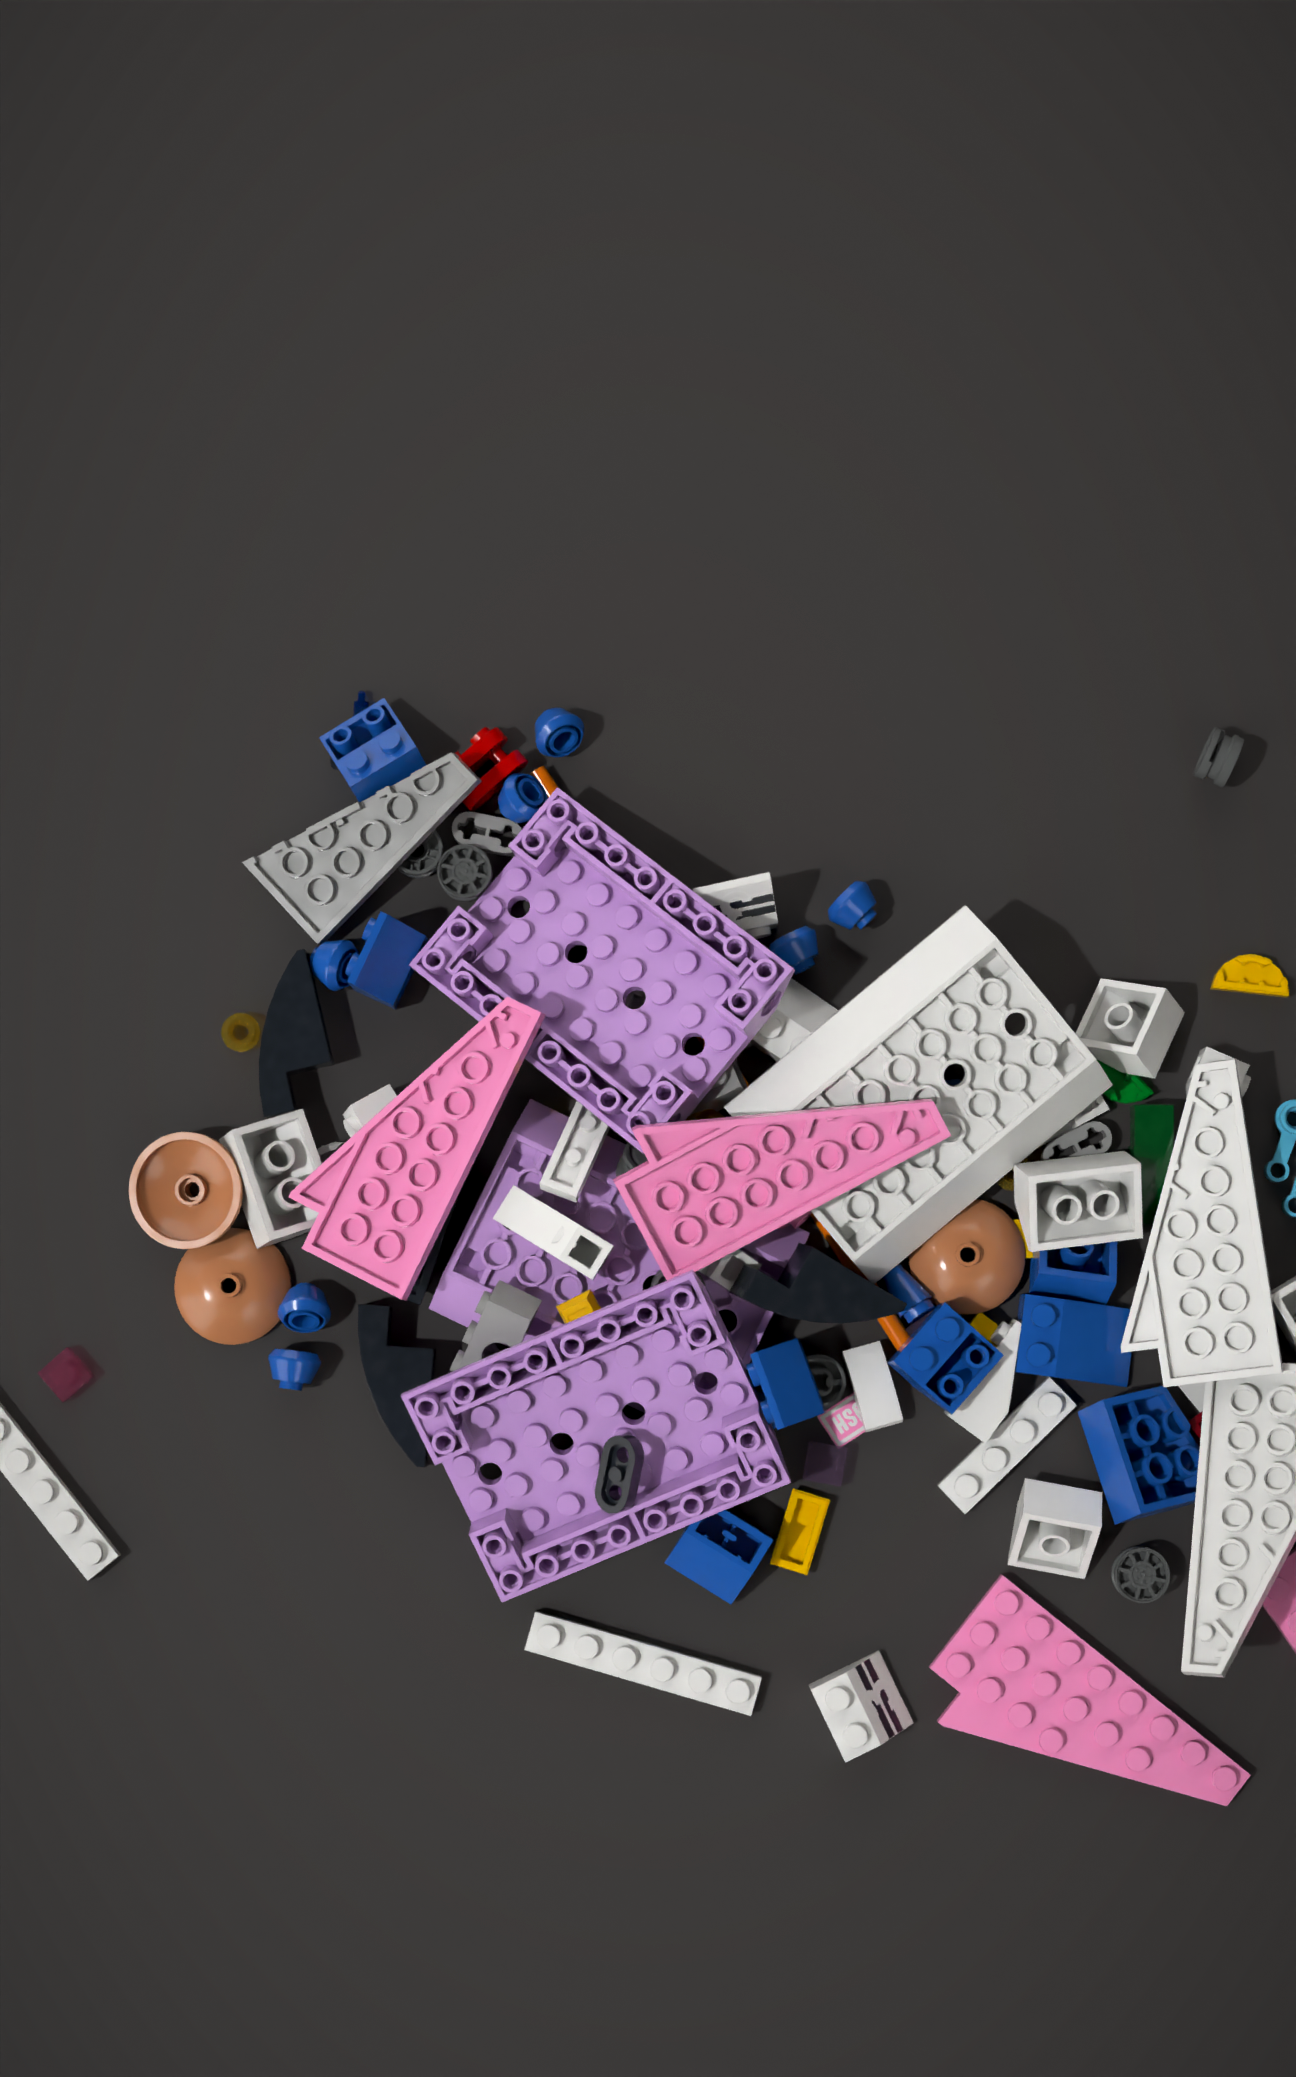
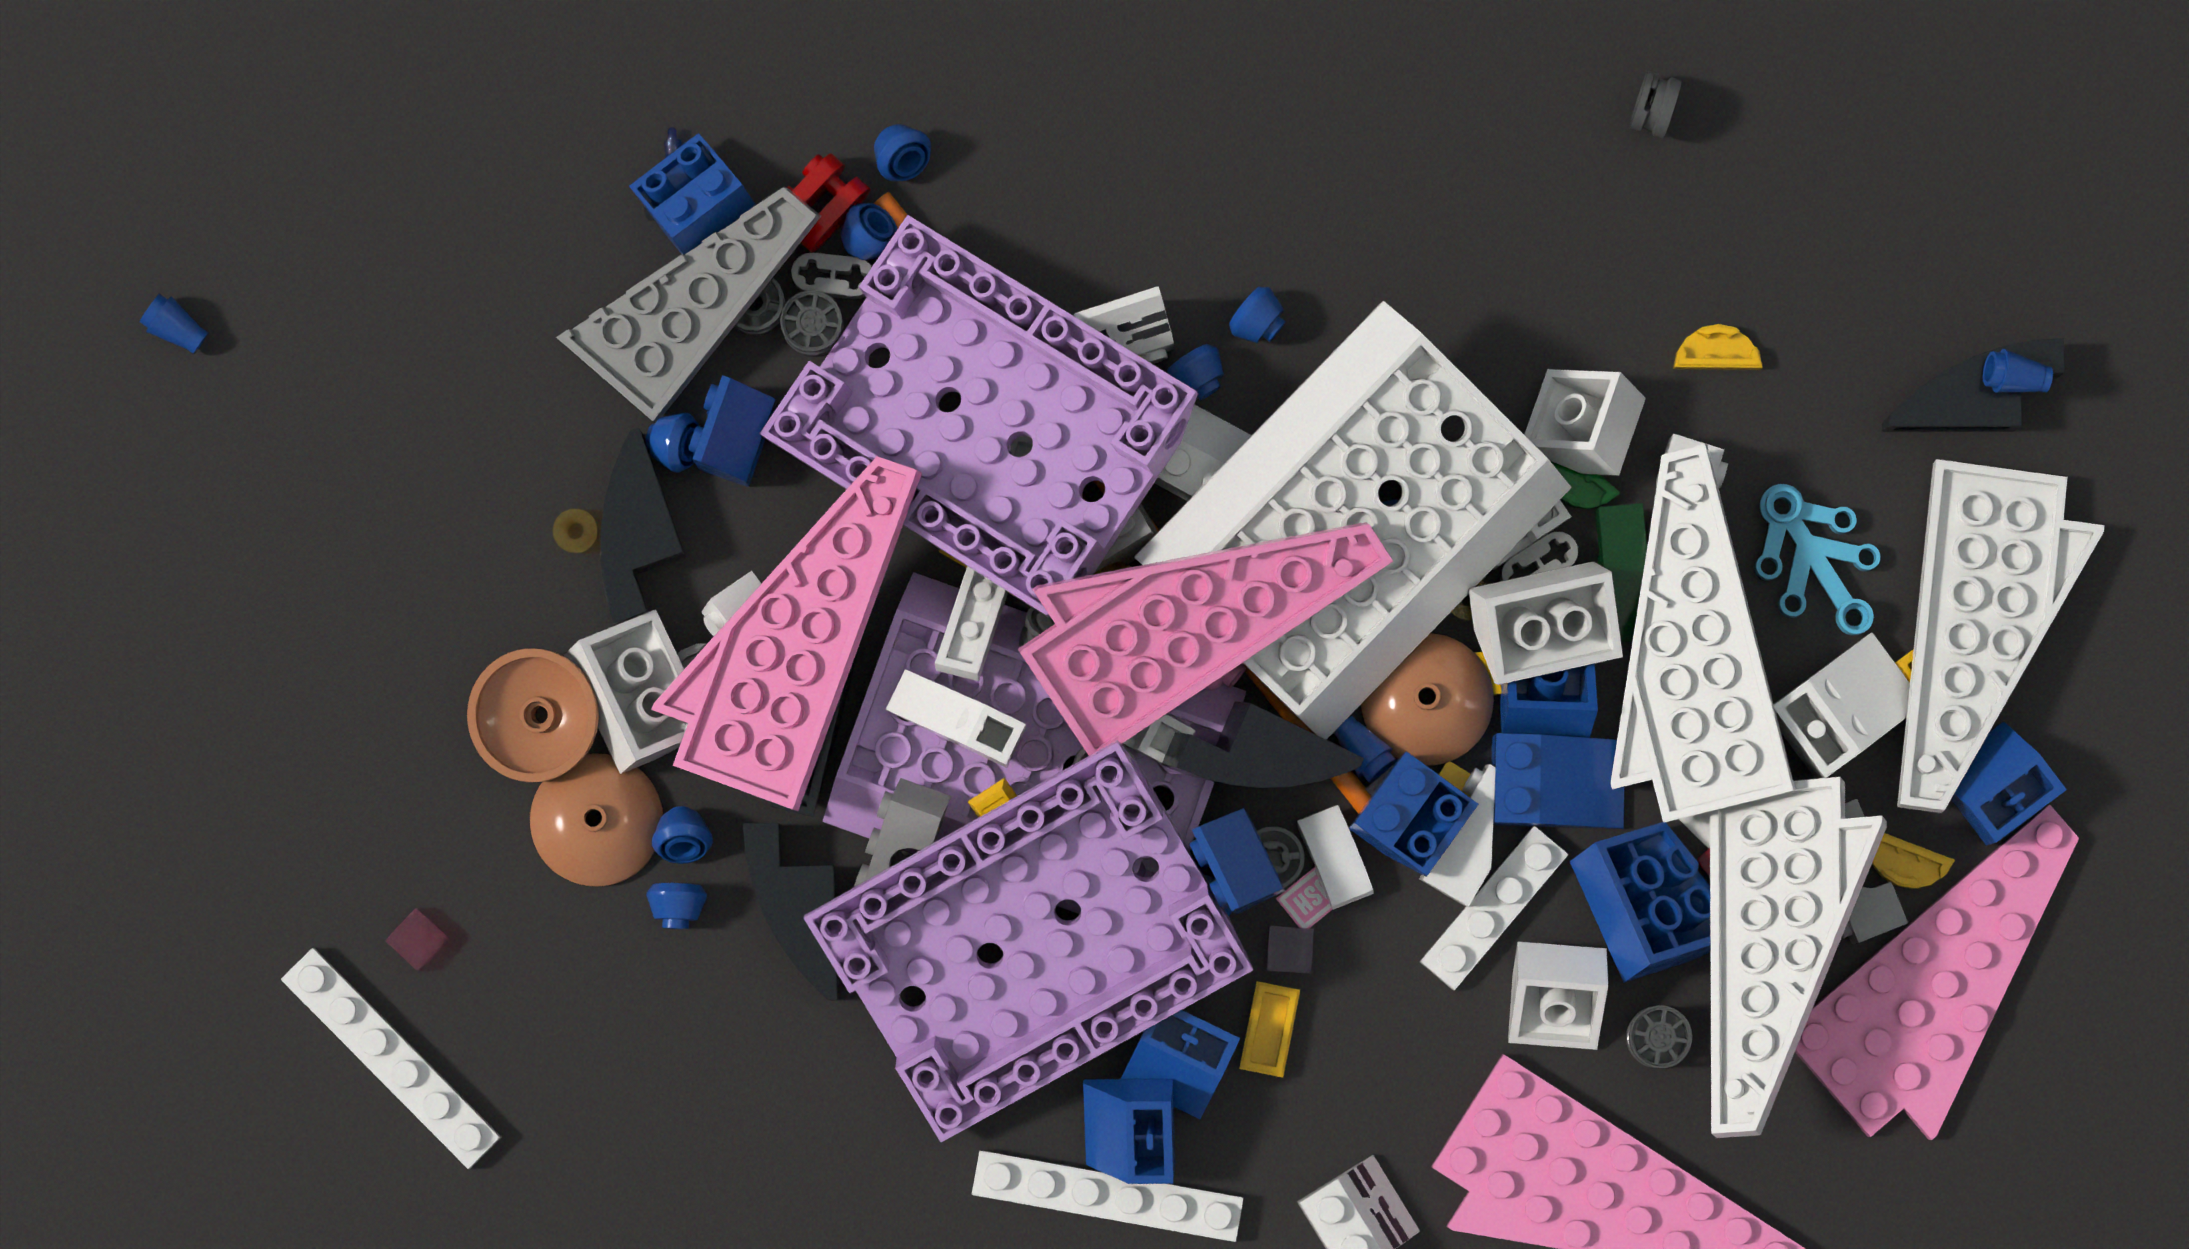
camera: 10 degrees left, 0 degrees up
black plate [595,1434,644,1514] -> none
none -> blue slope [1083,1079,1175,1184]

